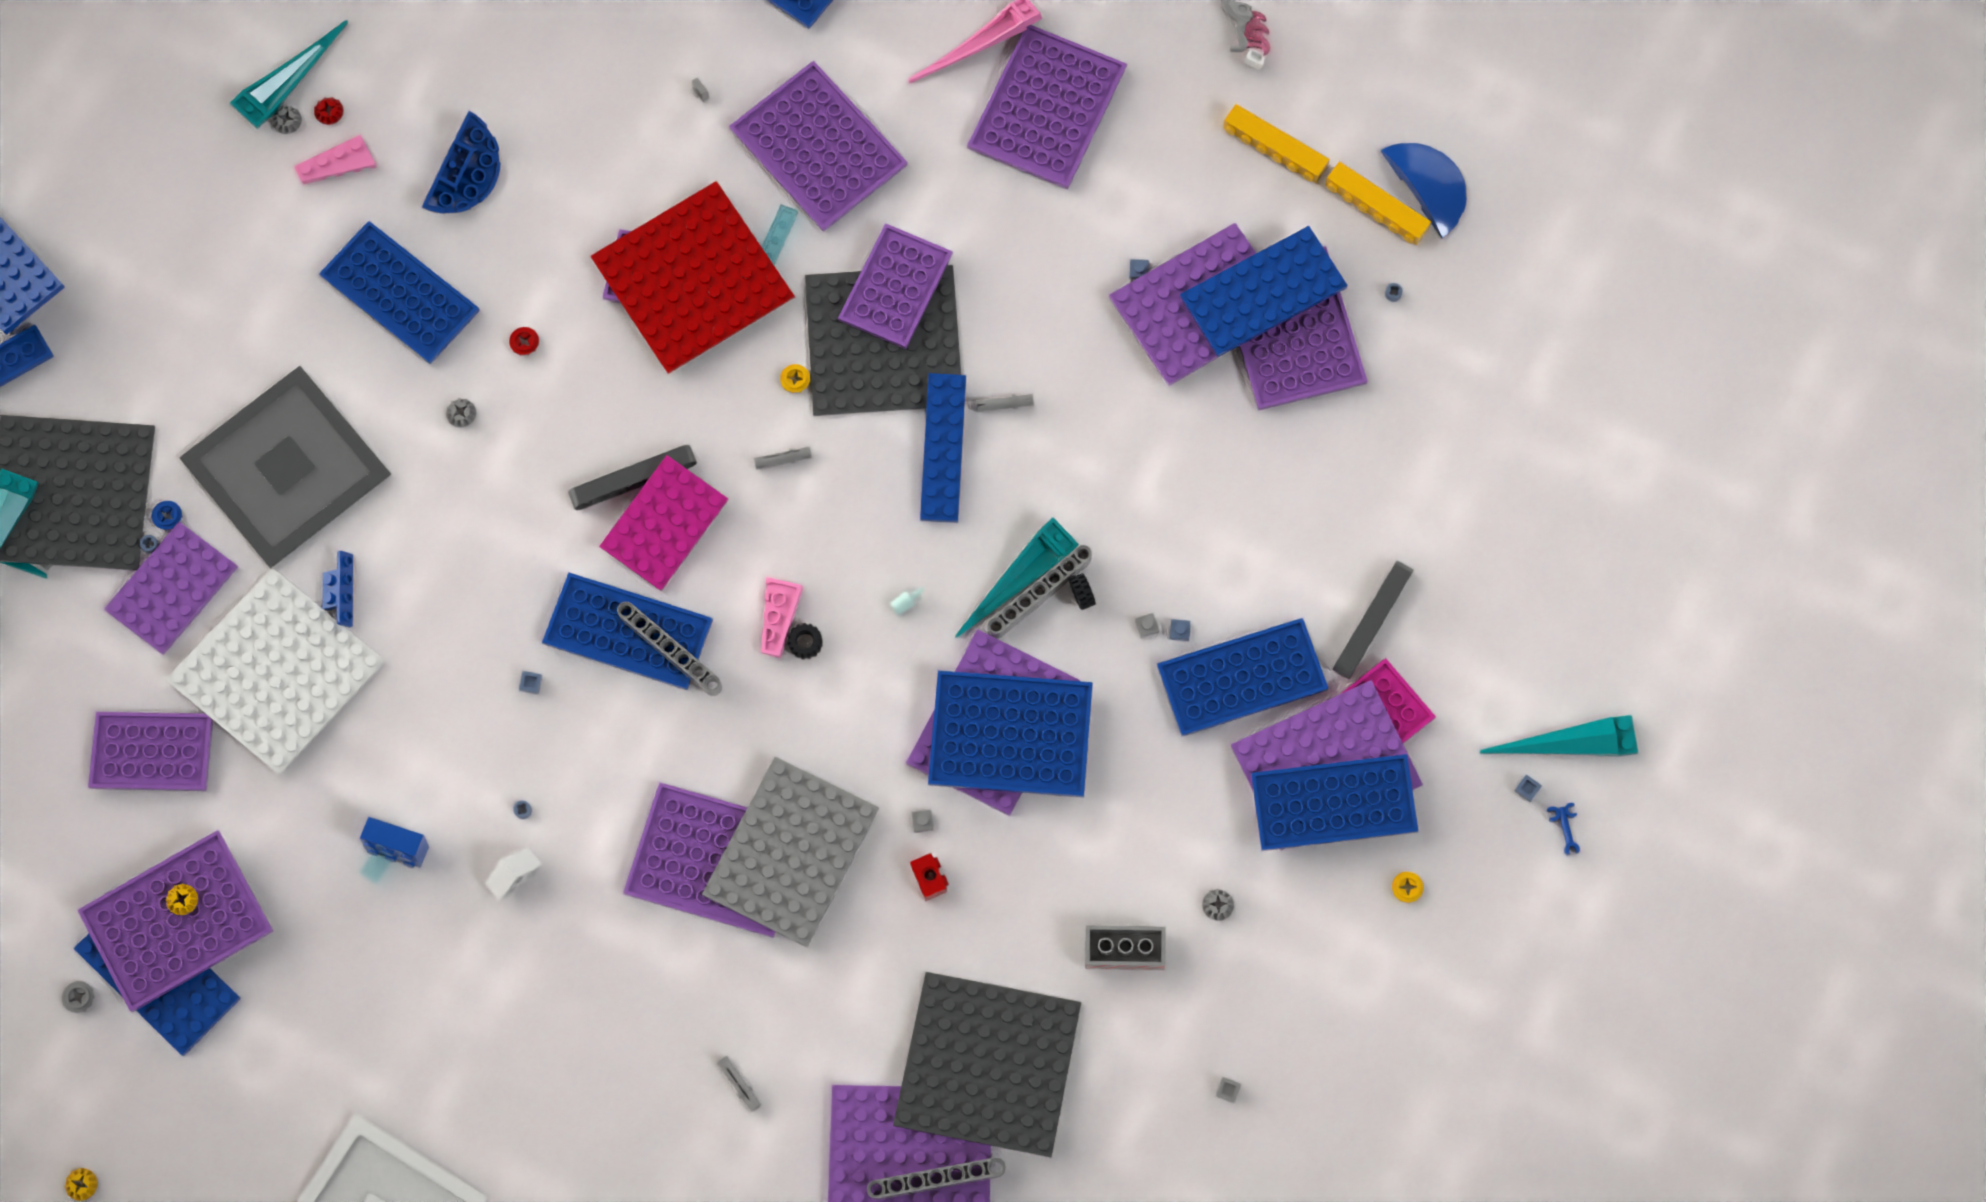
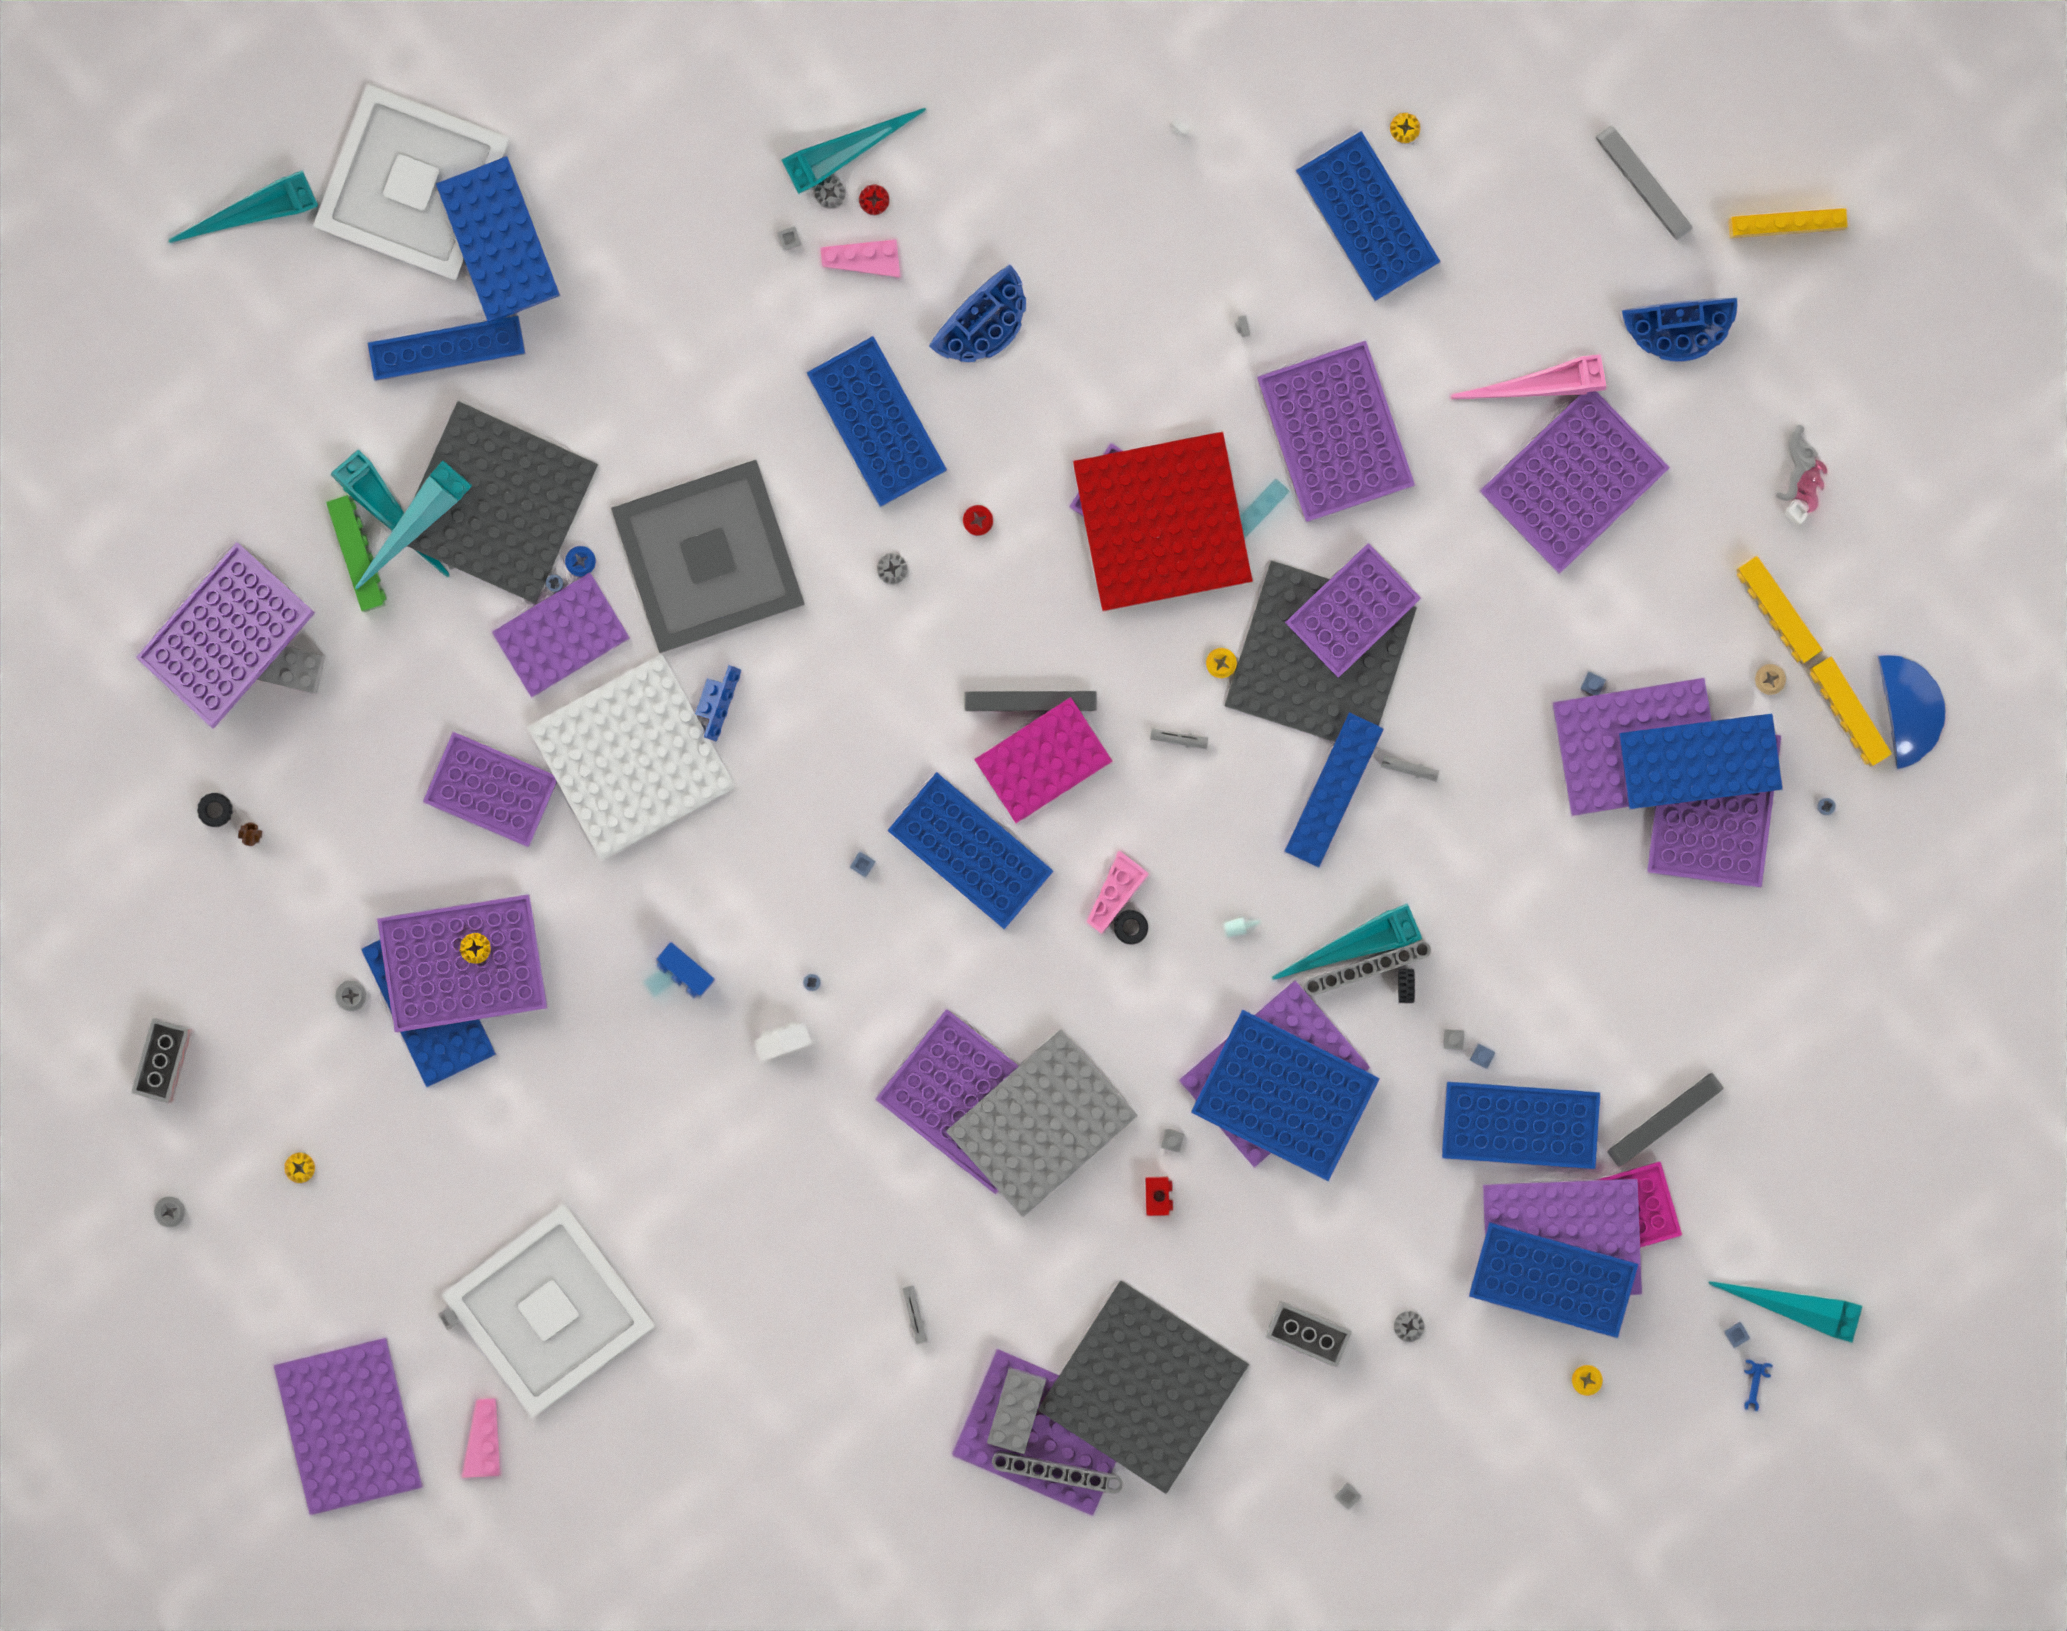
camera: 20 degrees right, 15 degrees up
light grey beam [617,602,722,696] -> none
none -> light grey plate [777,226,802,251]
none -> light grey brick [987,1367,1046,1454]
none -> tan gear [1755,664,1786,695]

